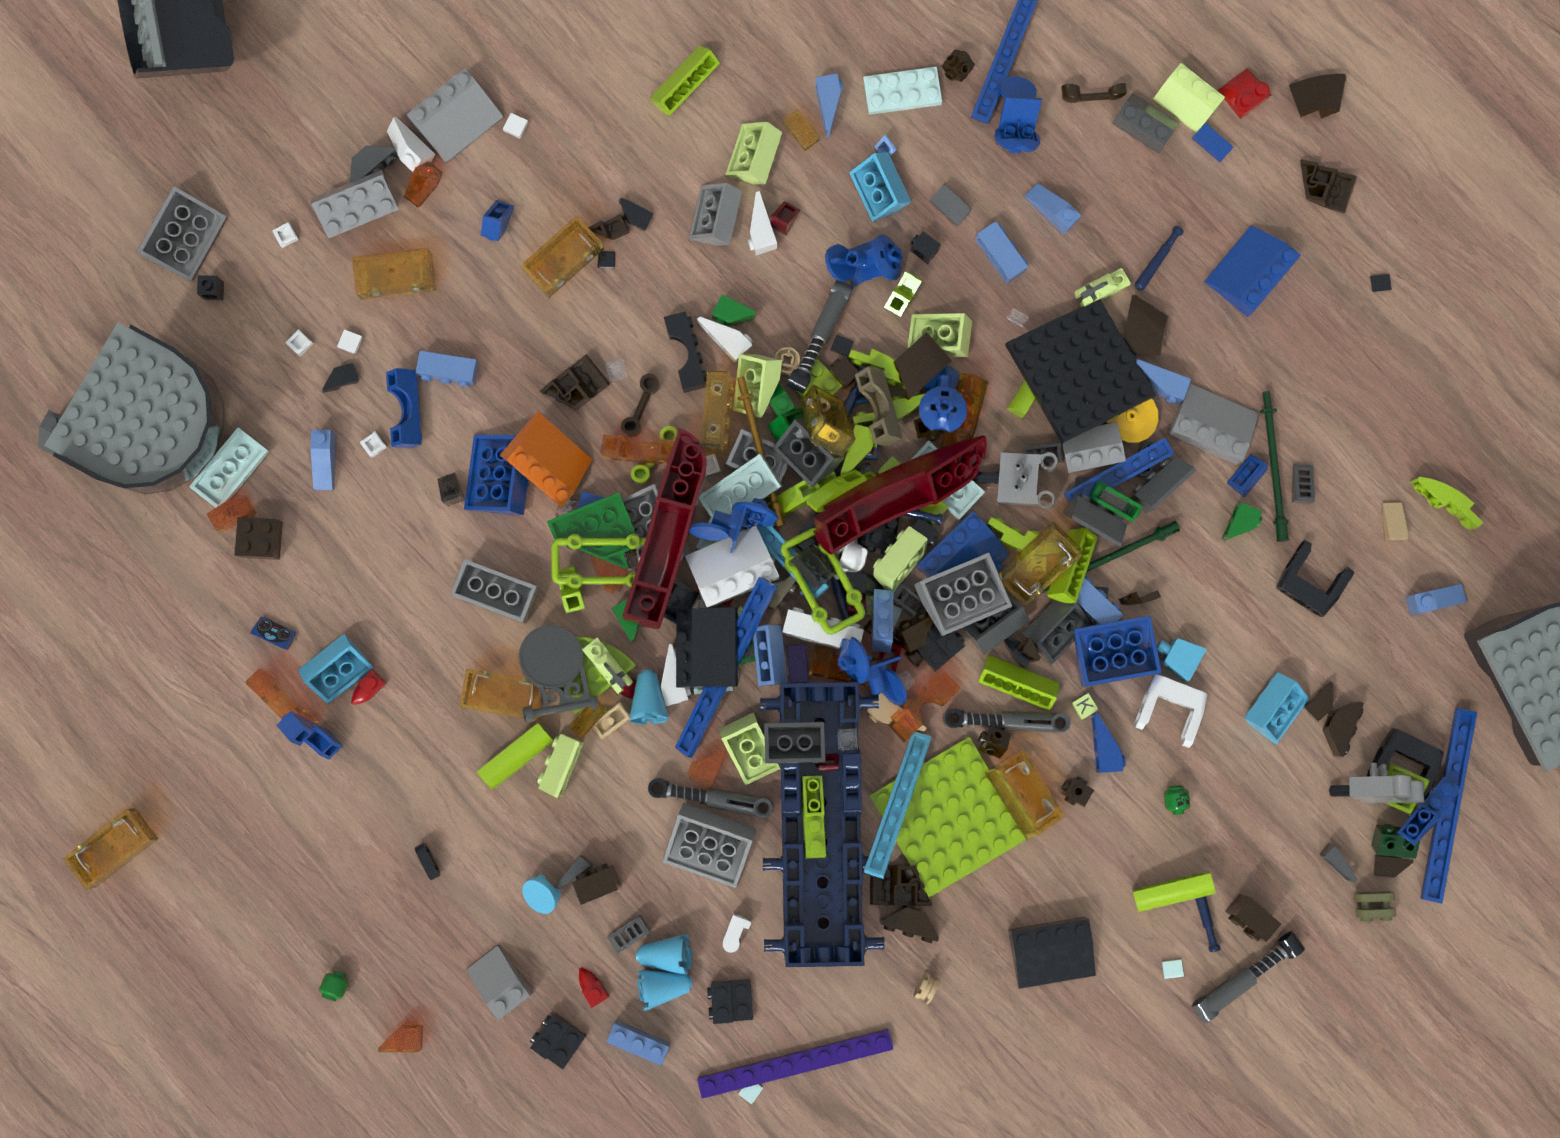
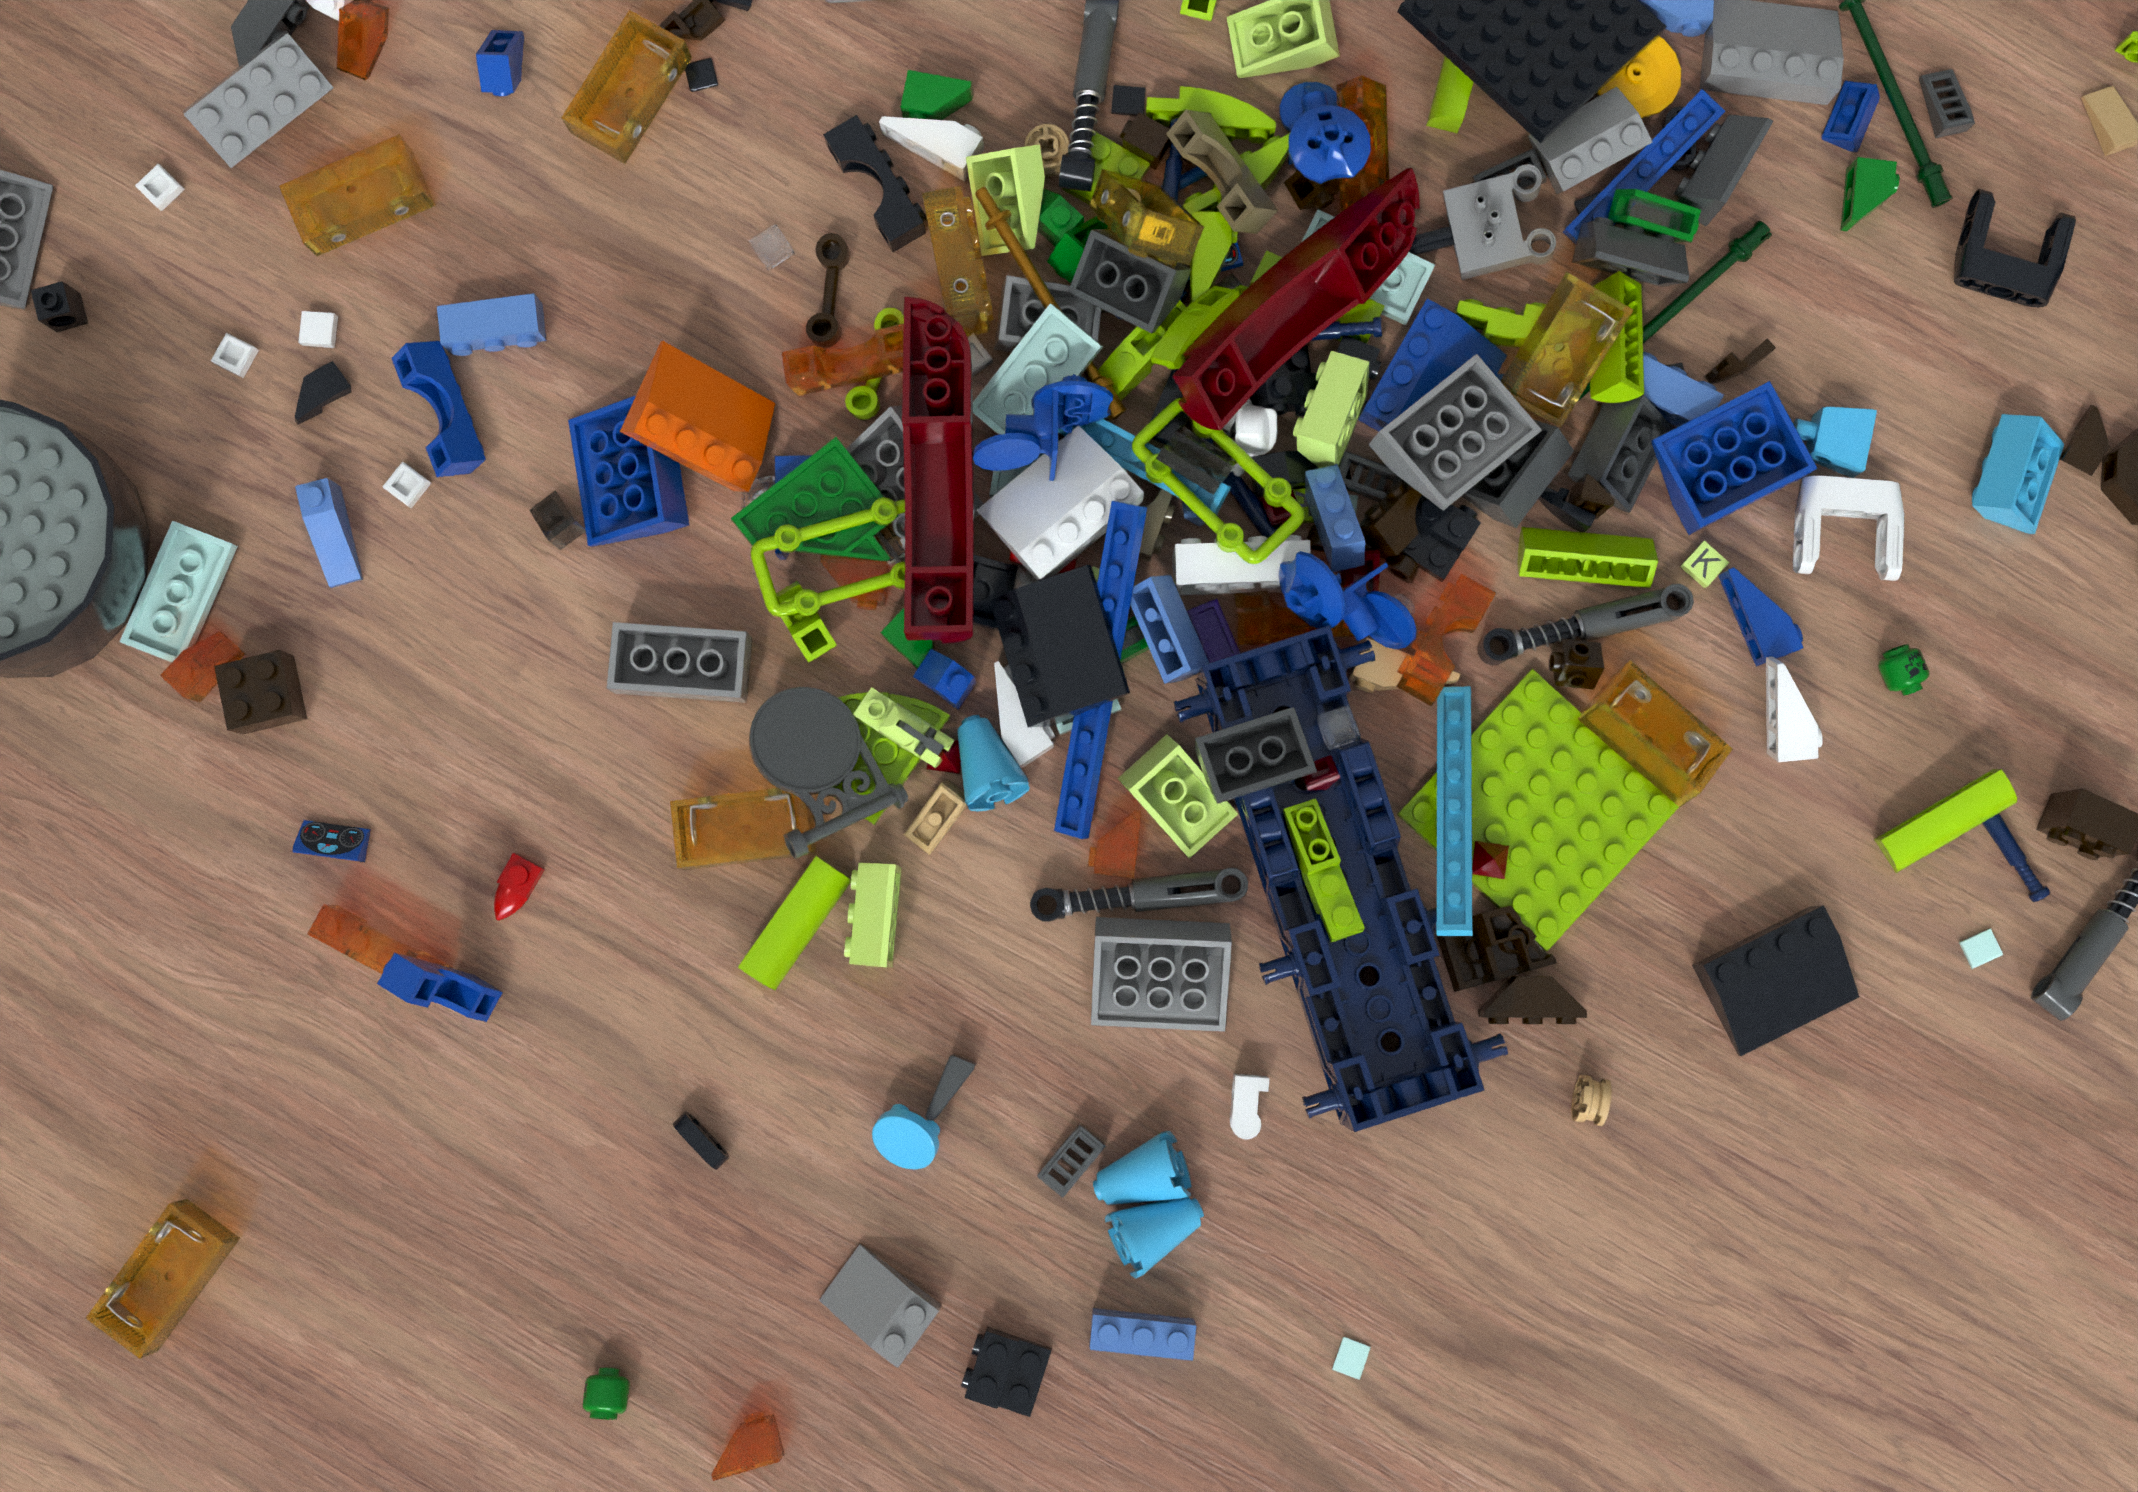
camera: 10 degrees left, 0 degrees up
medium azure slope [298,633,373,704] -> none
dark brown slope [540,355,610,410] -> none
clear yellow plate [569,701,607,739] -> none
dark brown brick [572,863,621,905] -> none
red plate [579,968,609,1008] -> none
dark purple plate [697,1029,893,1099] -> none
black plate [707,979,753,1024] -> none
dark brown slope [894,332,952,400] -> none
dark brown brick [1061,776,1094,807] -> none
none -> blue slope [913,649,977,710]
none -> slope [1472,841,1509,879]
none -> white slope [1766,657,1822,762]

